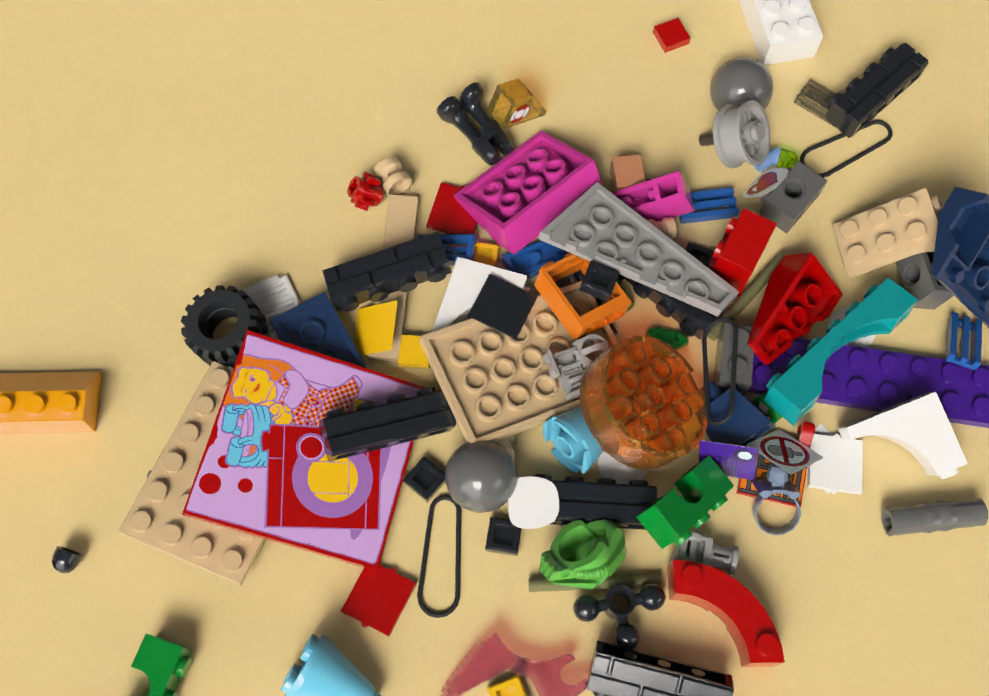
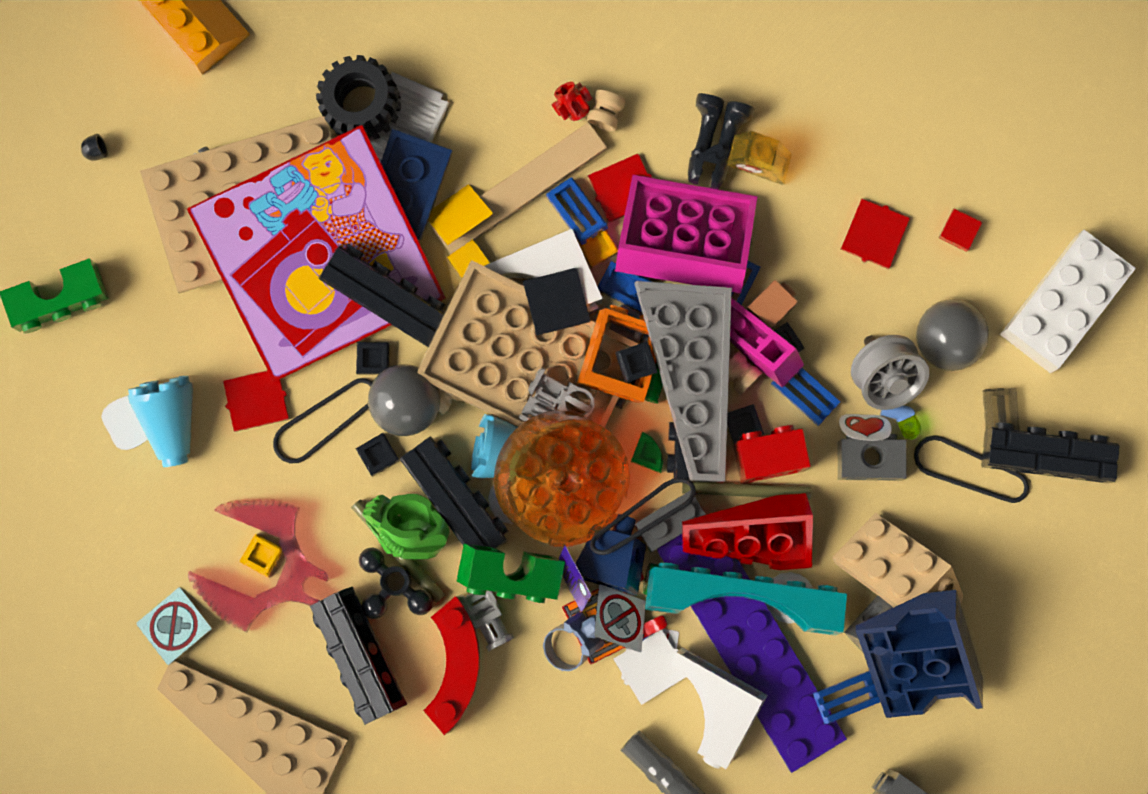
camera: 50 degrees right, 15 degrees up
black brick [323,232,452,312] -> none
white sticker [508,476,559,529] -> none
none -> red piece [840,198,910,270]

